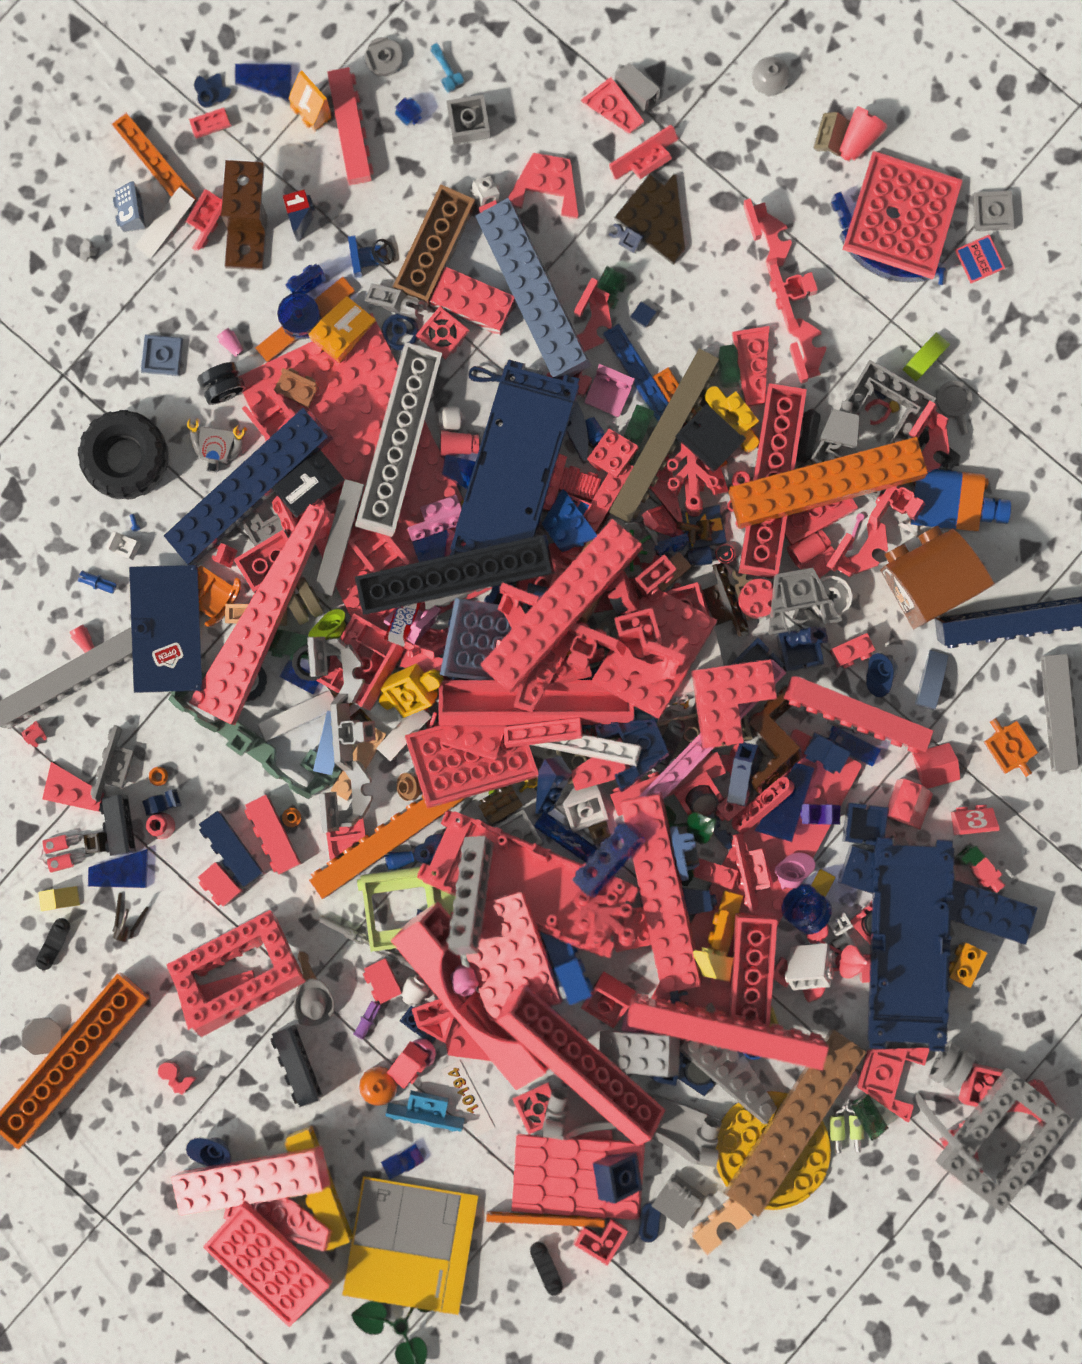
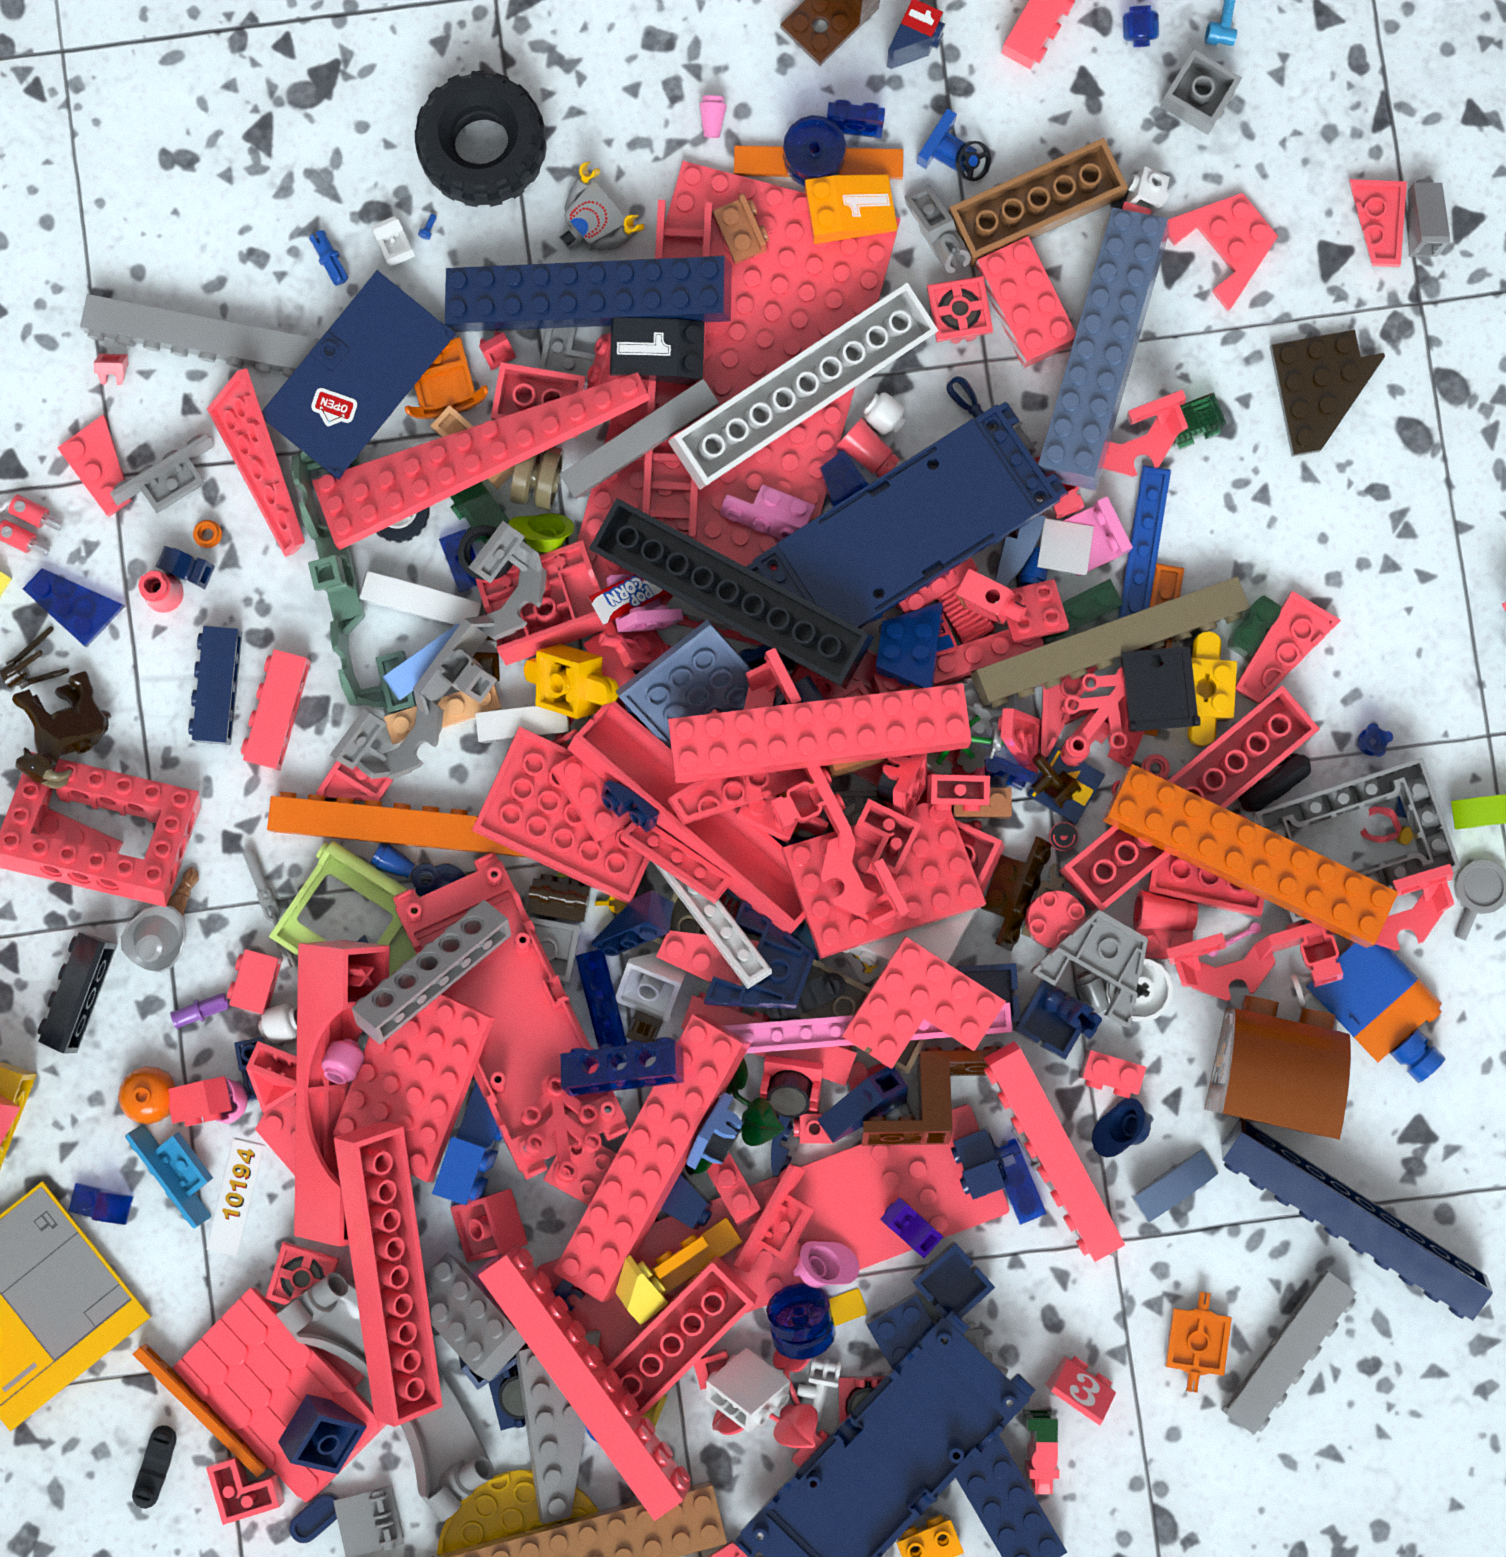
camera: 40 degrees right, 0 degrees up
coral cone [70,624,95,653] -> none
dark brown slope [83,832,108,854] -> none
black slope [100,794,136,856] -> none
sand blue tile [141,334,183,376] -> none
black wheel [197,362,246,405] -> none
coral brick [198,862,243,907] -> none
orange plate [282,808,301,827] -> none
dark blue piece [381,313,419,350] -> none
medium nougat plate [396,772,421,801] -> none
clear blue wing [412,530,449,562] -> none
coral bracket [609,125,678,180] -> none
plate [609,223,645,253] -> none
dark blue tile [630,301,657,329] -> none
dark blue brick [687,545,715,567] -> none
coral beam [731,777,794,833] -> none
coral piece [743,198,826,384] -> none
clear blue wing [754,763,815,842] -> none
light grey torso [819,401,859,449] -> none
coral slope [887,779,933,830] -> none
coral slope [912,743,960,789] -> none
black piece [918,429,961,470] -> none
none -> dark brown animal [12,671,111,789]
none -> coral wing [207,368,305,557]
none -> dark blue slope [601,780,659,833]
none -> coral torso [956,569,1027,624]
none -> white sticker [1037,518,1094,575]
none -> clear blue brick [1357,723,1393,757]

